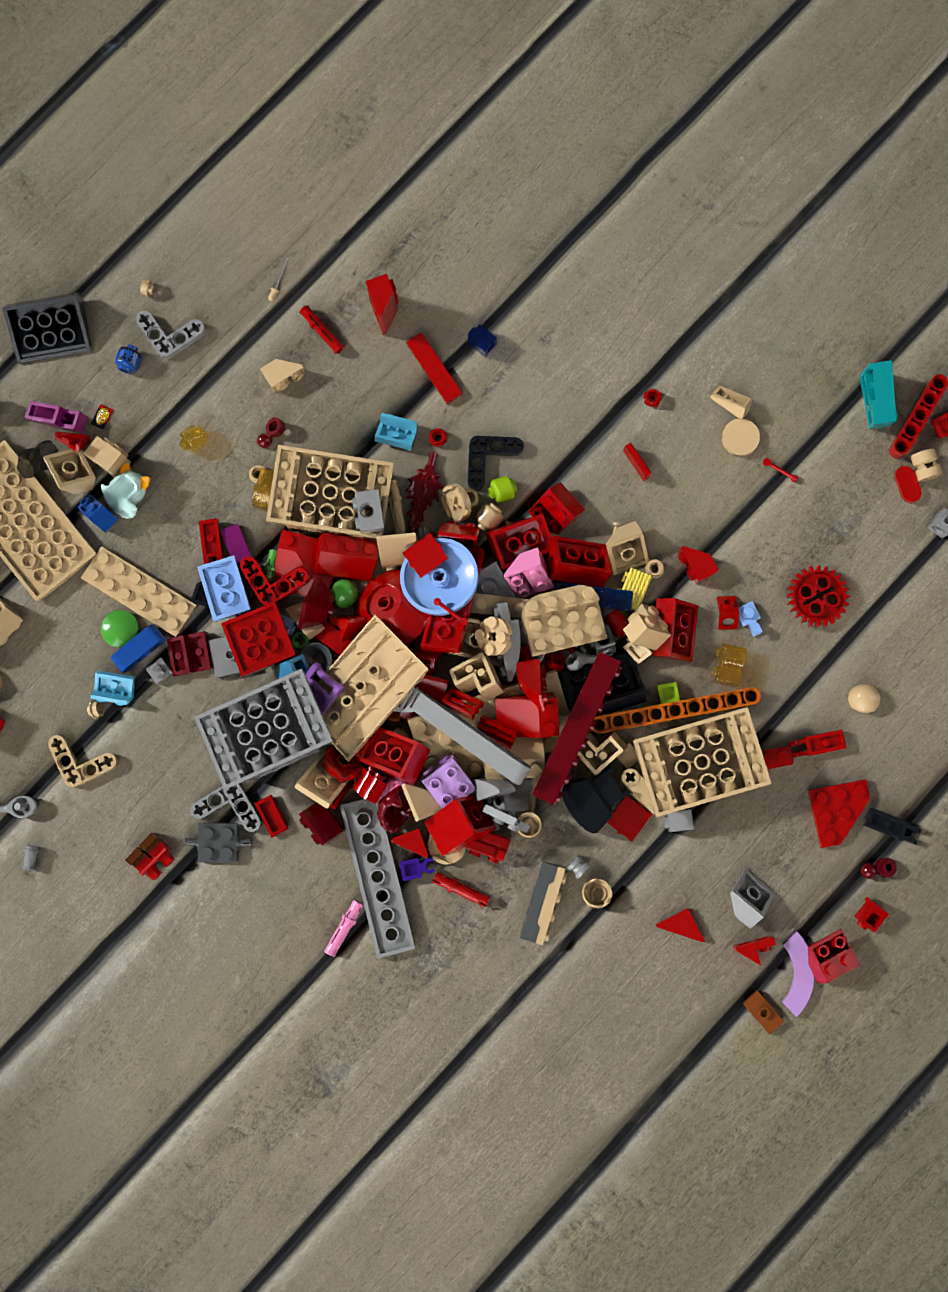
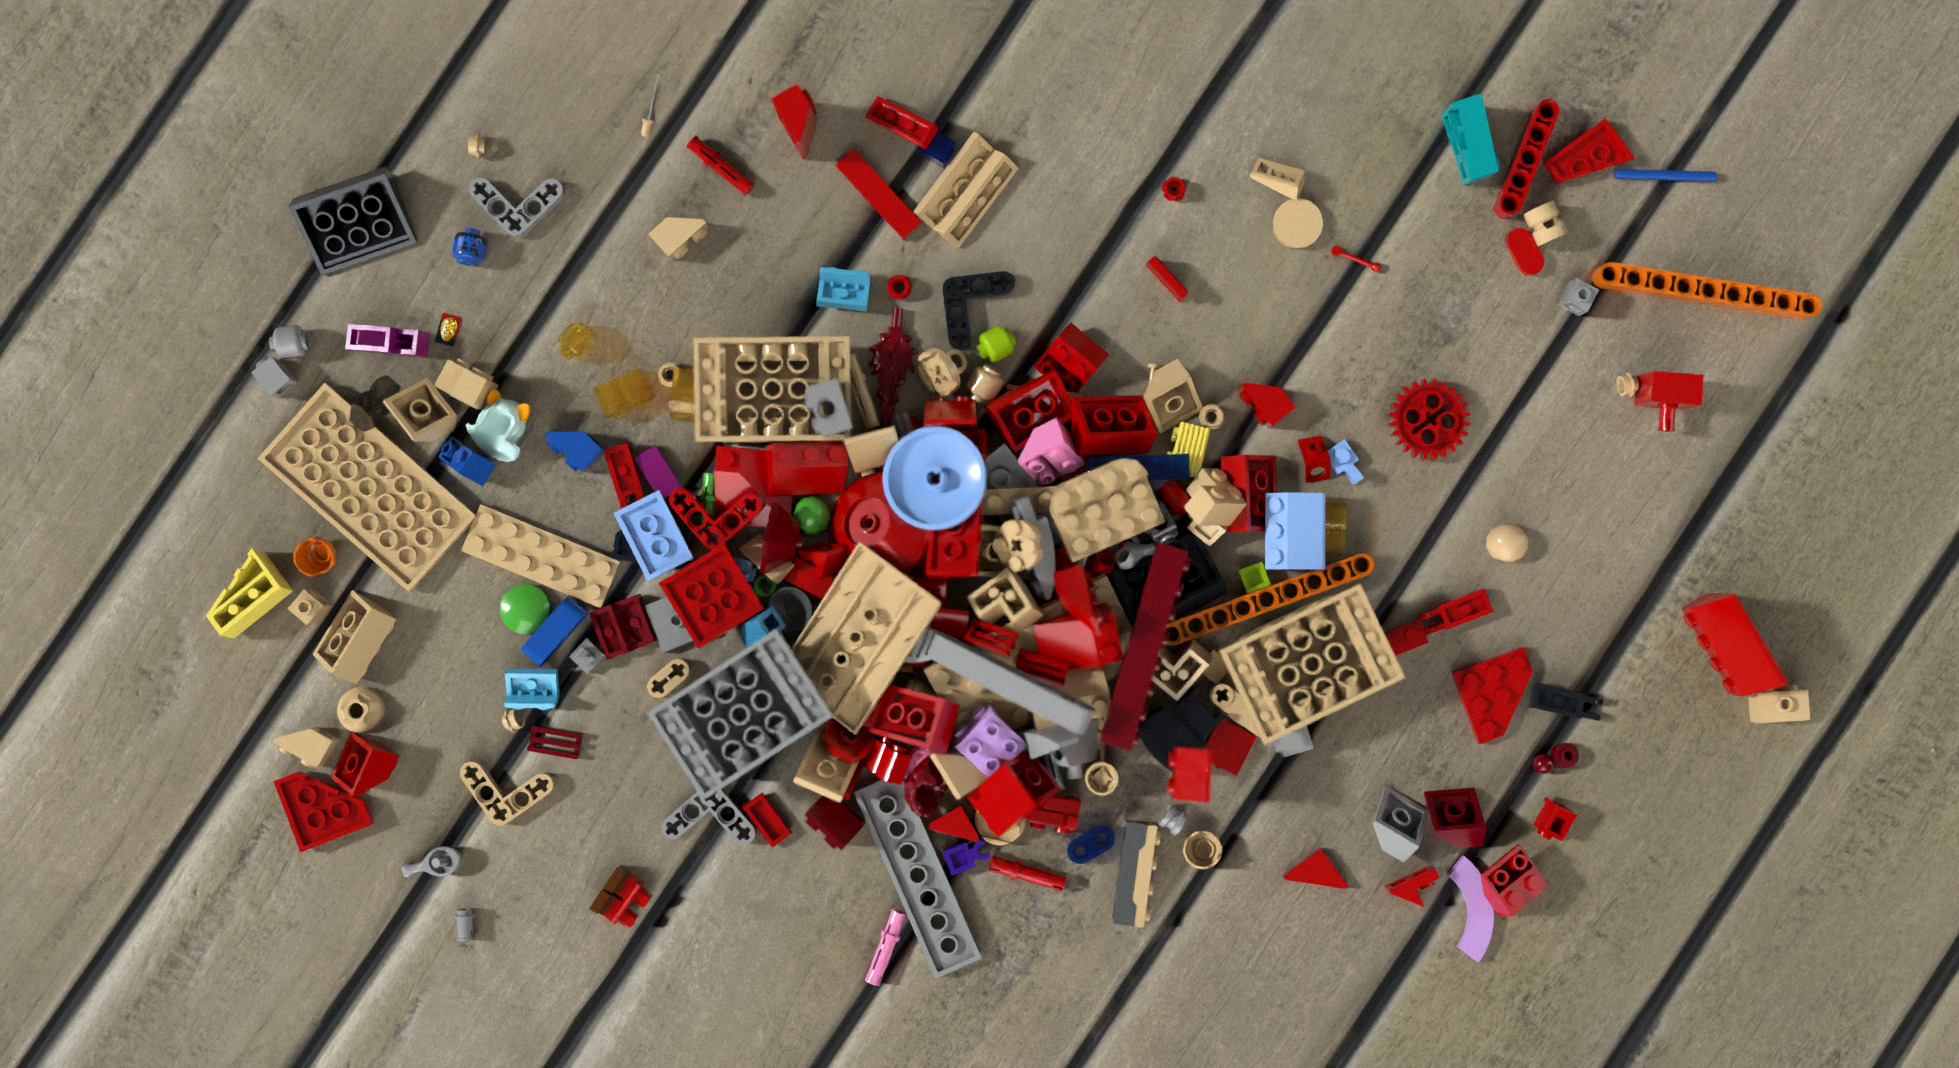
camera: 20 degrees left, 5 degrees up
red tile [55,431,90,452] -> none
dark grey plate [185,822,252,863] -> none
dark red plate [257,417,285,448] -> none
medium lavender plate [305,662,345,714] -> none
red piece [403,533,449,578] -> none
red hinge [434,598,468,626] -> none
light grey plate [483,804,529,833] -> none
dark orange plate [742,990,784,1035] -> none
none -> dark red tile [527,725,583,759]
none -> blue slope [544,431,605,472]
none -> clear yellow brick [593,368,655,420]
none -> tan beam [647,659,691,698]
none -> red tile [865,96,939,150]
none -> tan slope [913,132,1019,248]
none -> clear blue plate [1067,825,1115,864]
none -> red slope [1167,747,1213,803]
none -> light blue slope [1265,493,1325,570]
none -> dark red slope [1424,787,1486,848]

